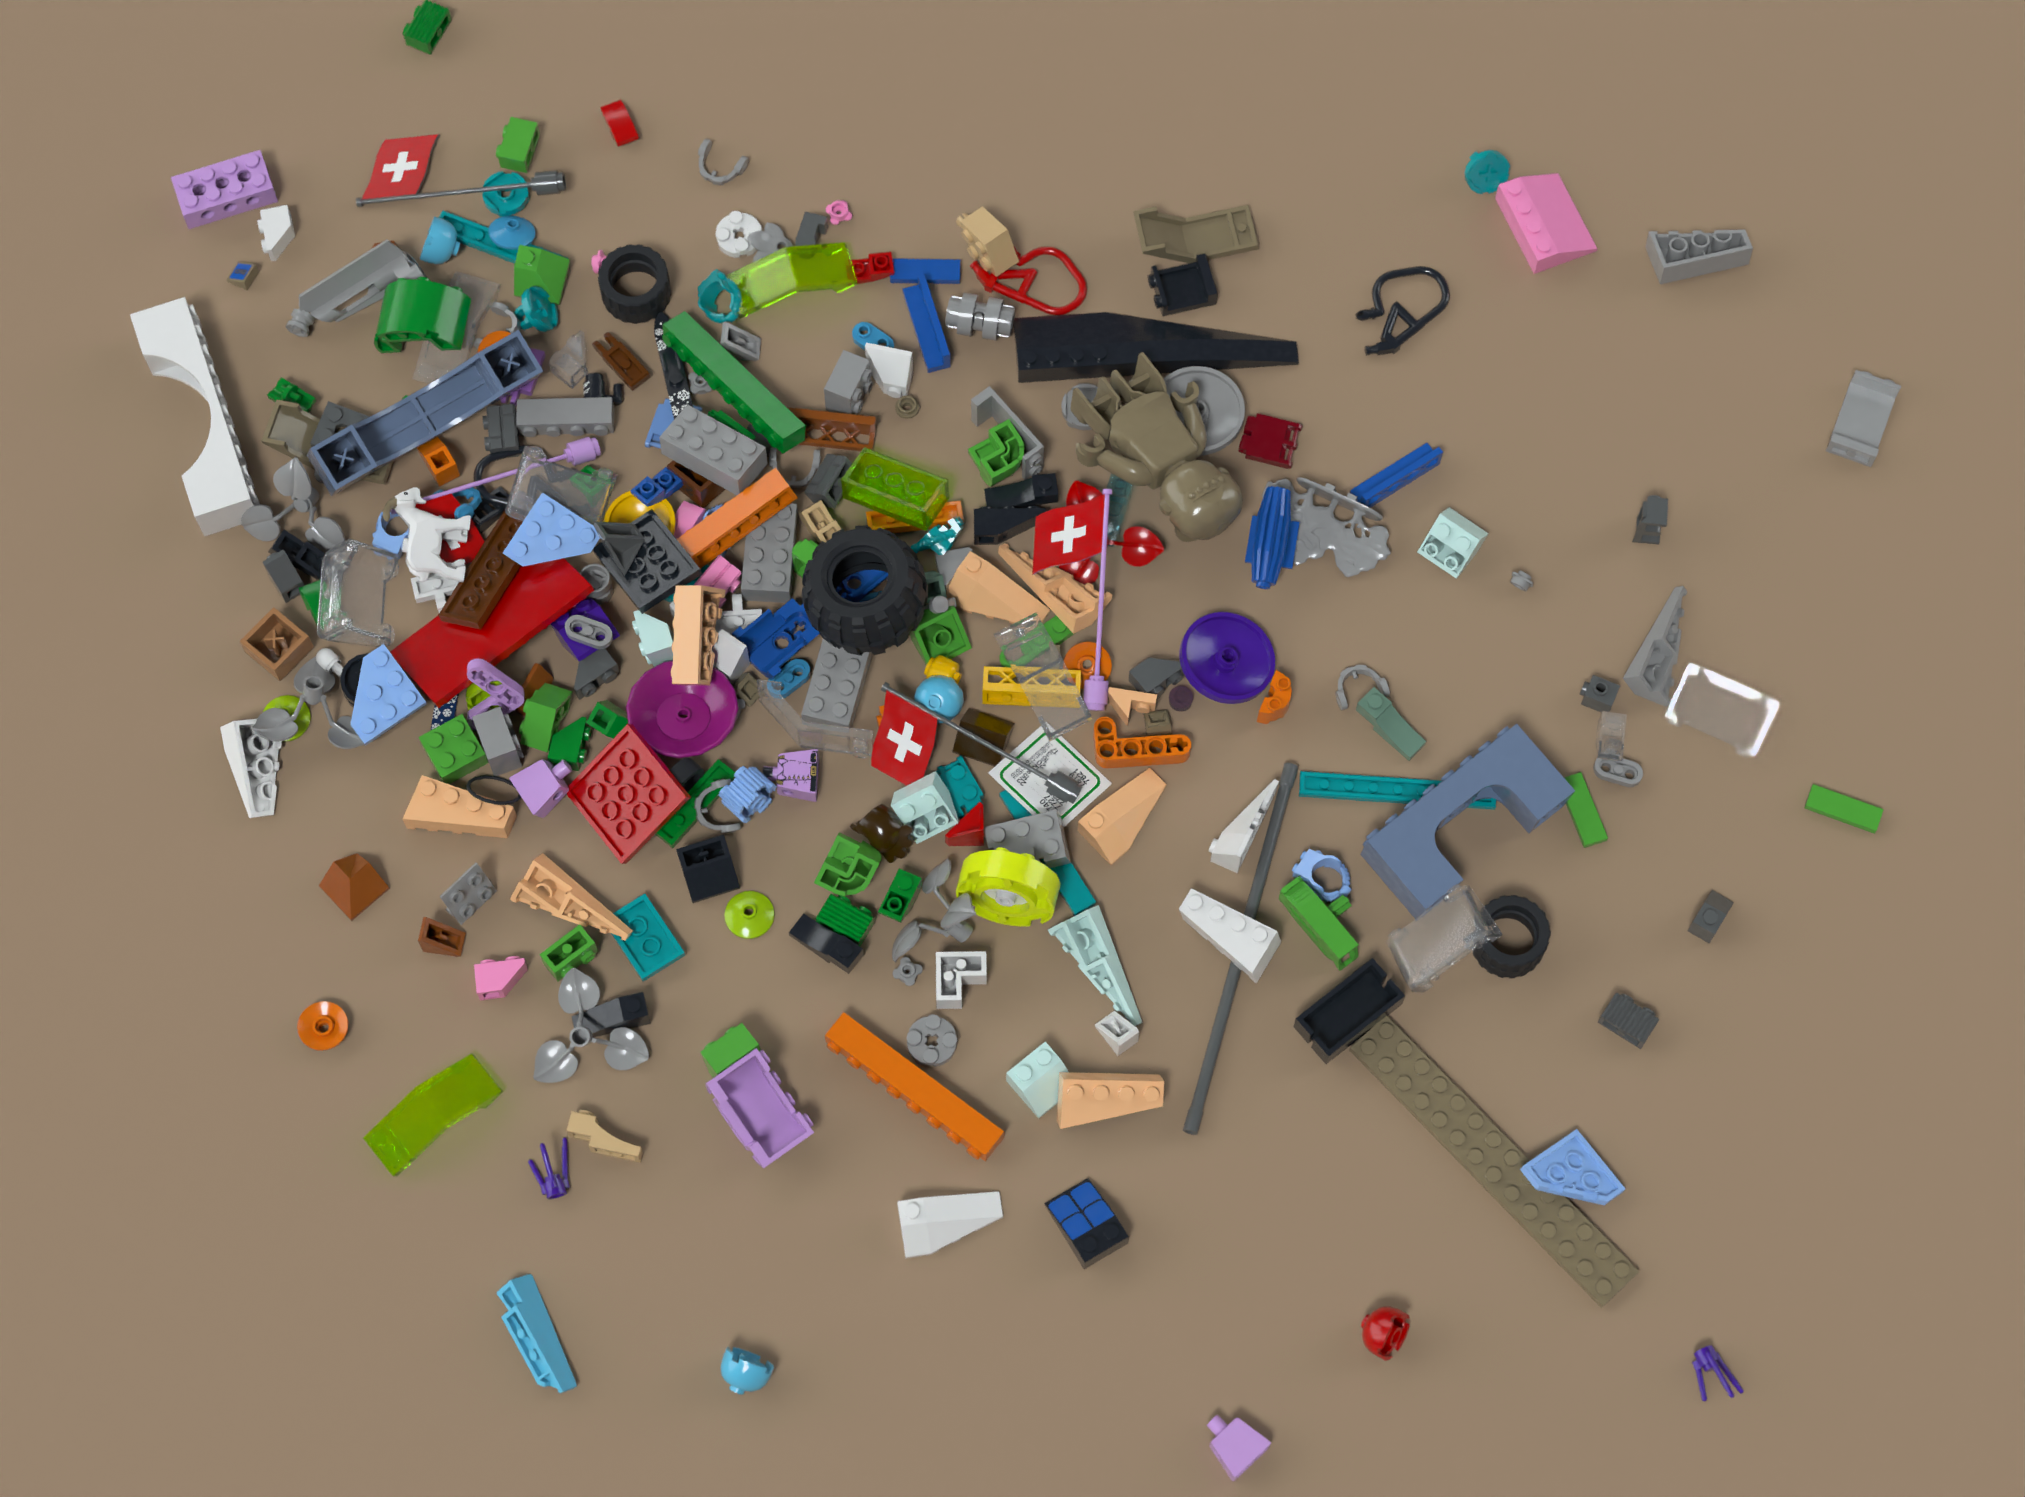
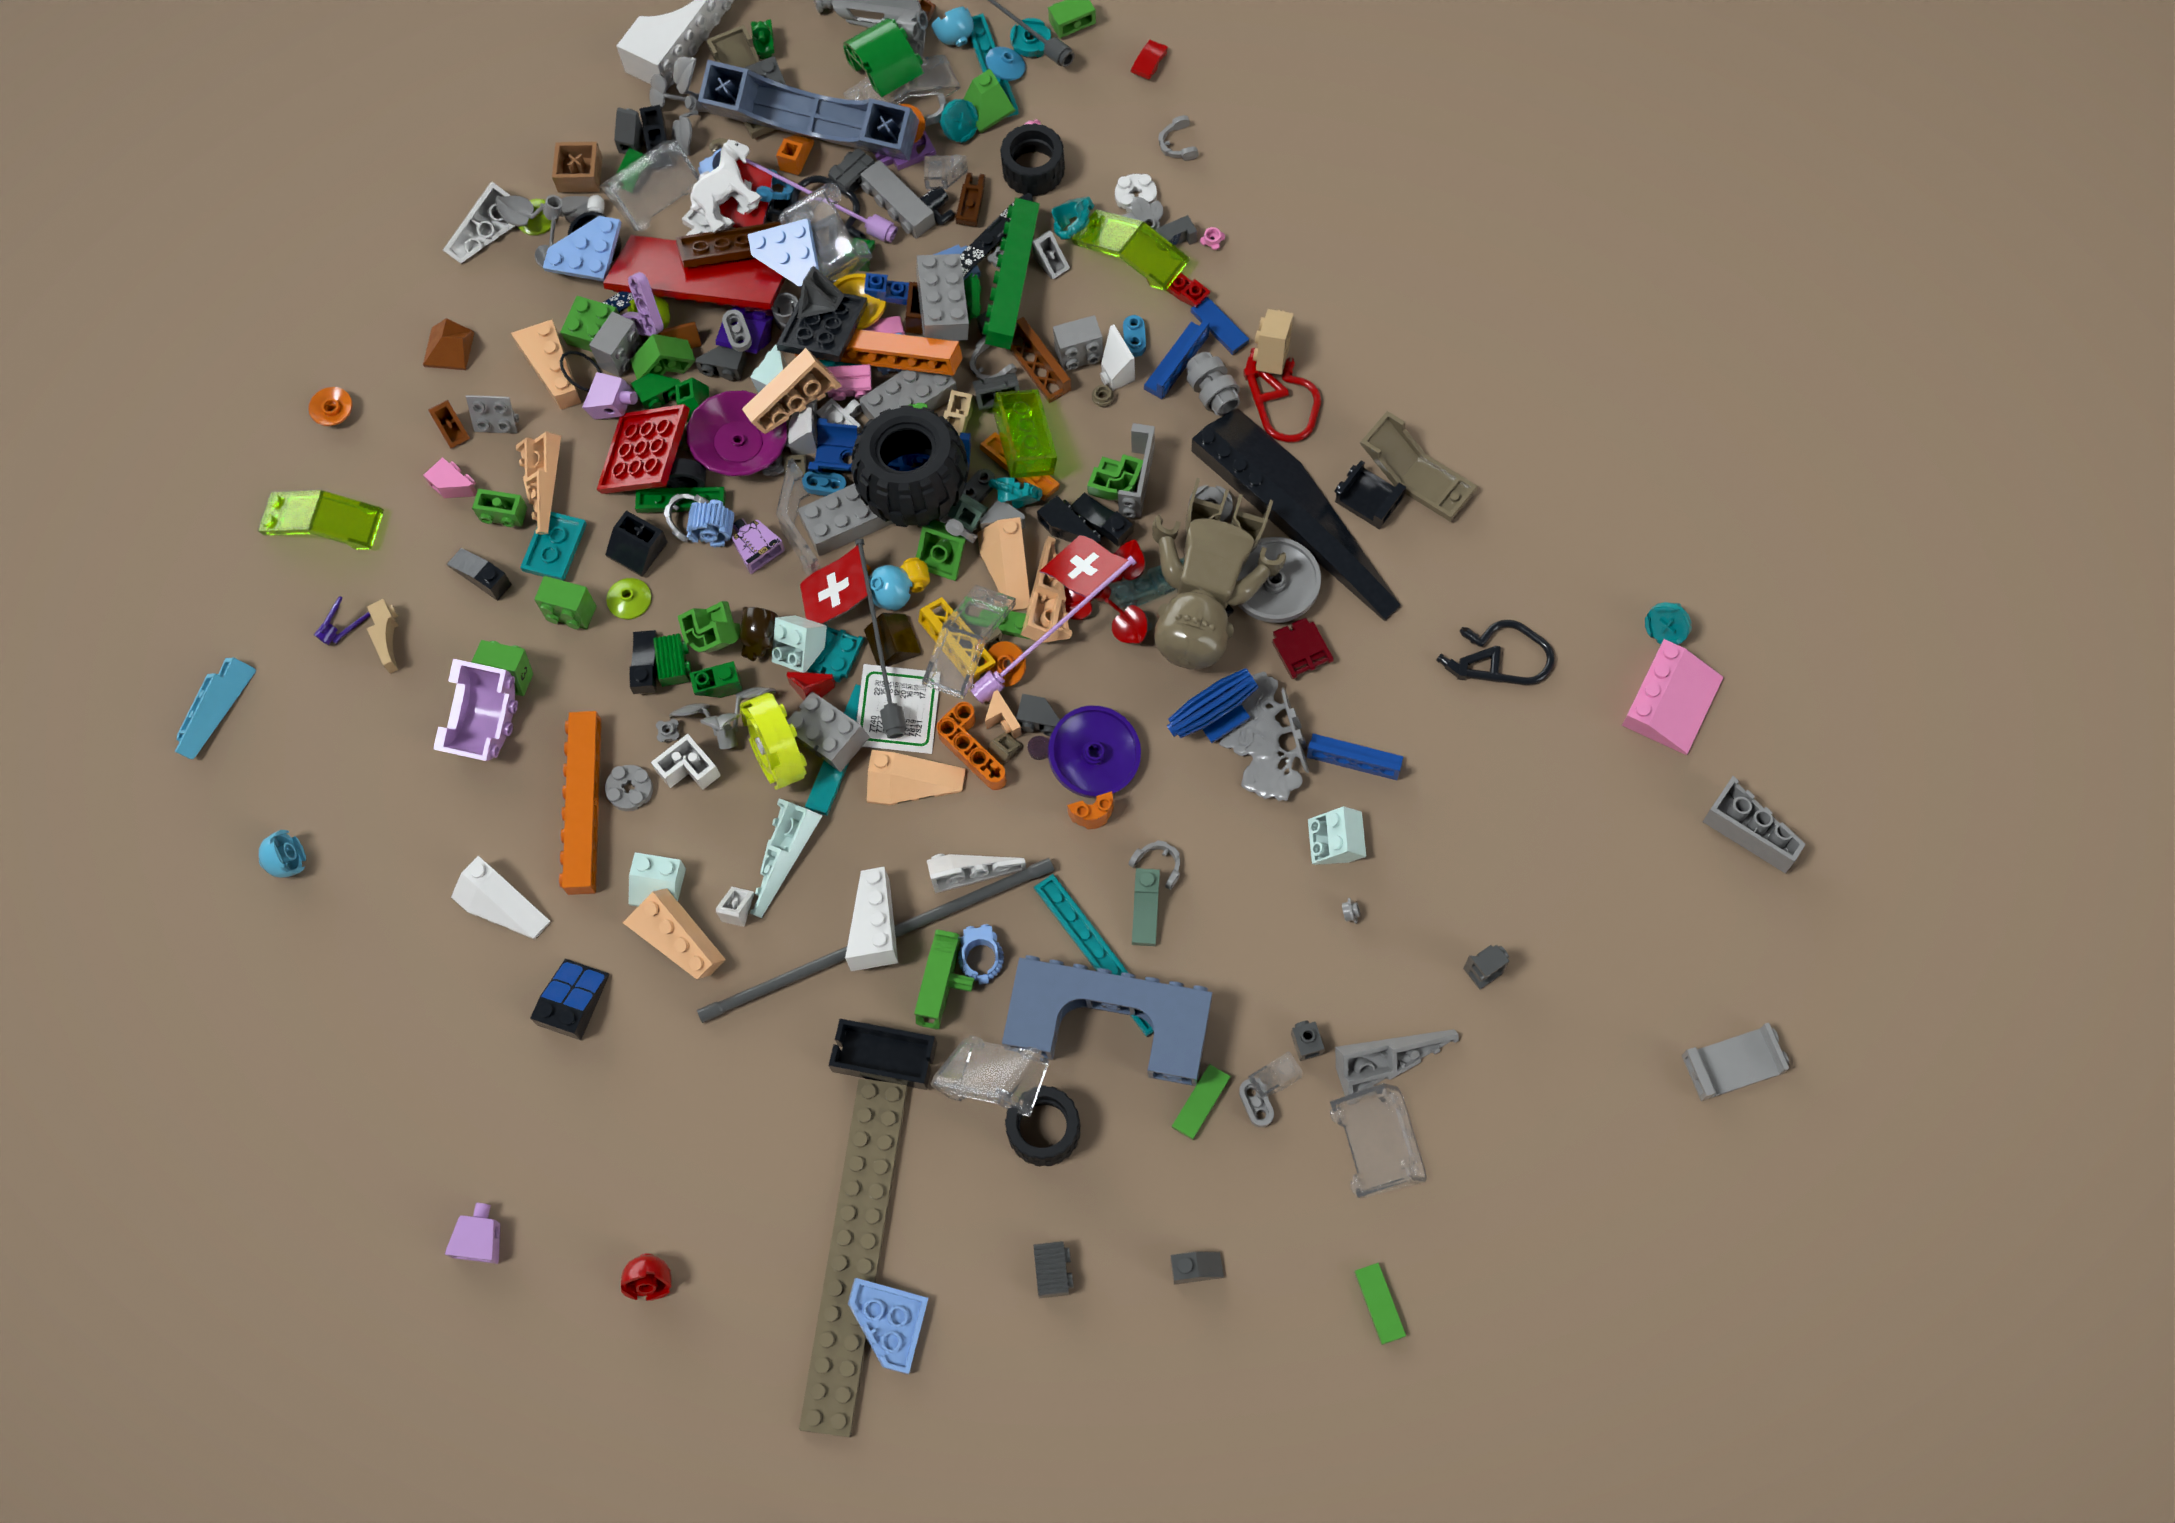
camera: 55 degrees right, 0 degrees up
light grey plant [533,968,649,1083] -> none
none -> bright green brick [534,576,597,629]

